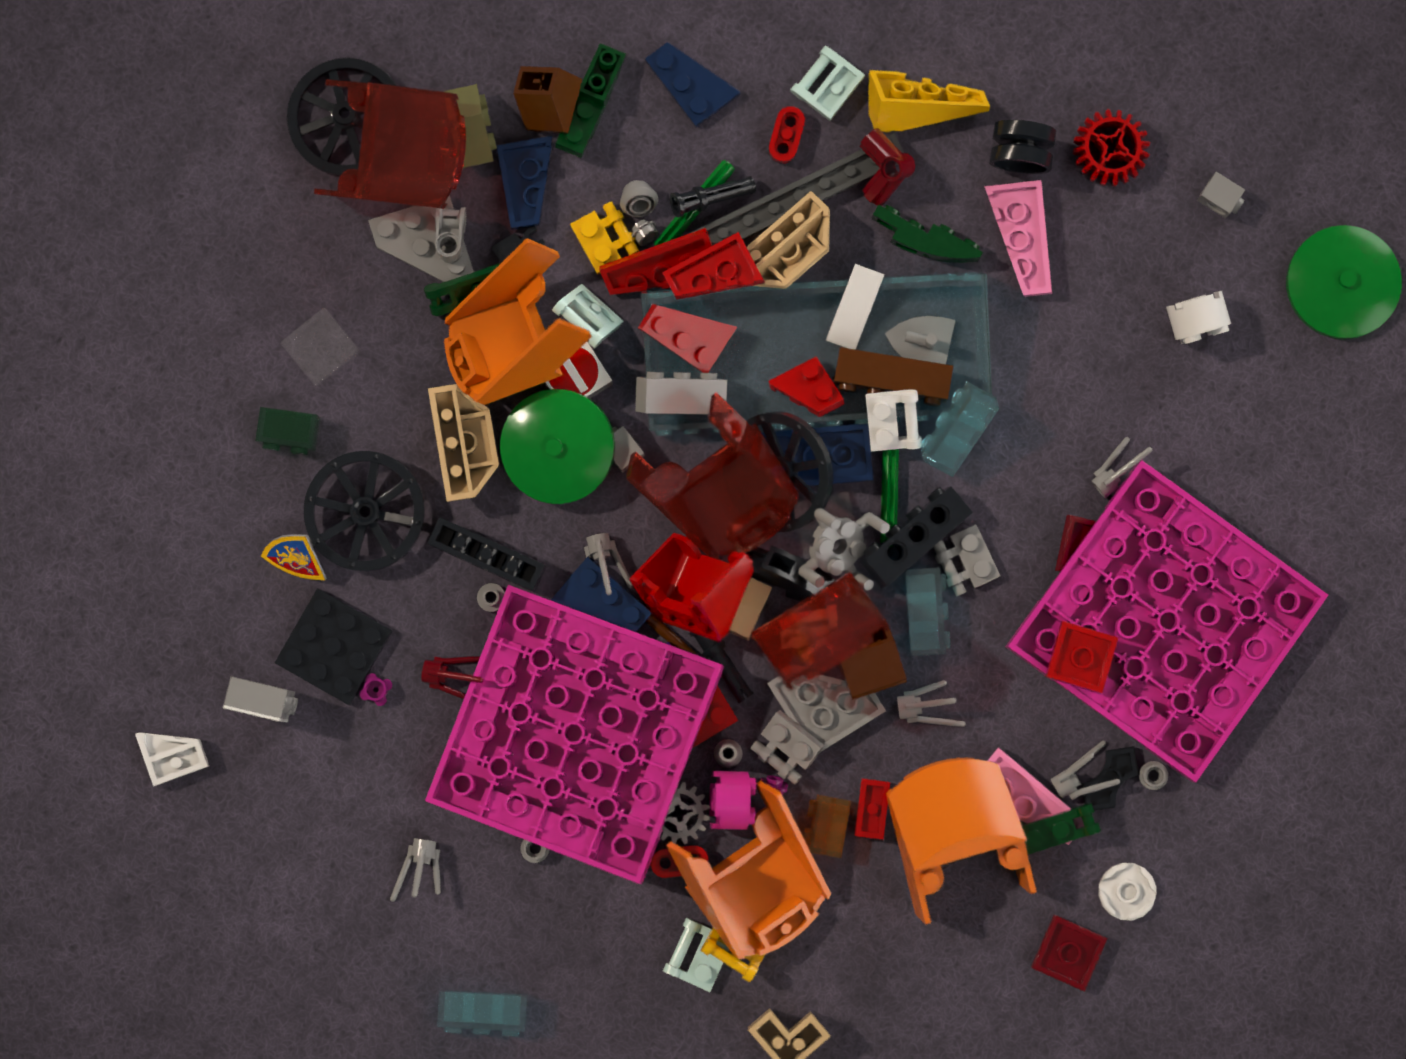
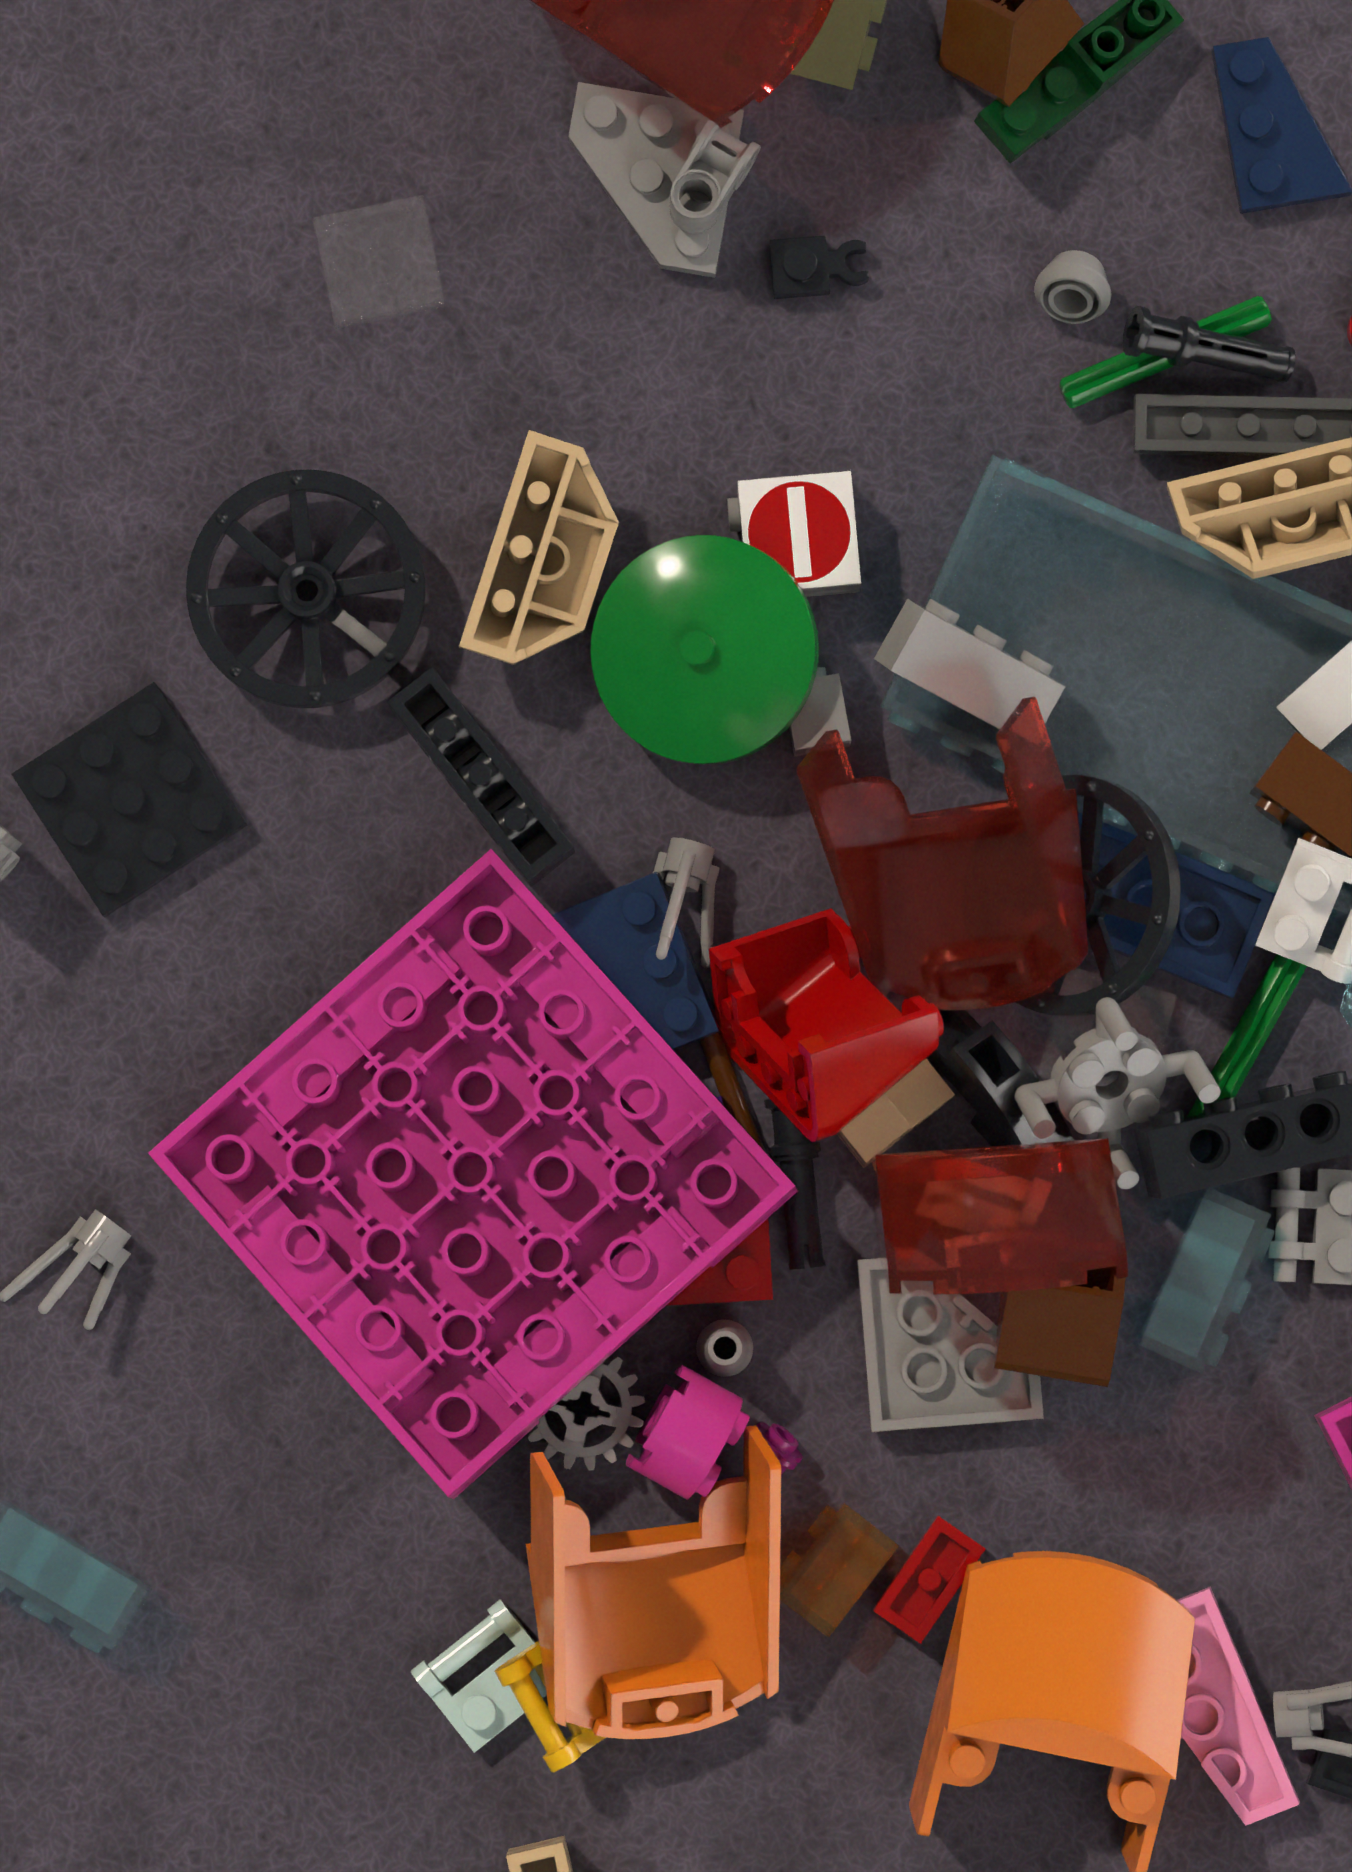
camera: 30 degrees right, 0 degrees up
clear green brick [255,407,320,455] -> none
shield [261,534,327,580] -> none
magenta plate [359,673,393,706] -> none
dark red plant [421,656,484,699] -> none
dark green plate [424,264,499,316] -> none
orange windscreen [444,239,592,405] -> none
light grey plate [477,583,505,612] -> none
dark blue wing [497,136,553,230] -> none
light grey plate [521,840,550,863] -> none
light aqua plate [552,284,624,349] -> none
yellow plate [570,201,639,275] -> none
red wing [599,228,713,295] -> none
light grey plate [631,220,658,246] -> none
red wing [638,304,737,373] -> none
red plate [651,845,708,878] -> none
red wing [662,232,765,300] -> none
light grey plate [750,710,825,785] -> none
red wing [768,356,845,417] -> none
light grey plant [897,680,966,727] -> none
dark green plate [1021,803,1101,855] -> none

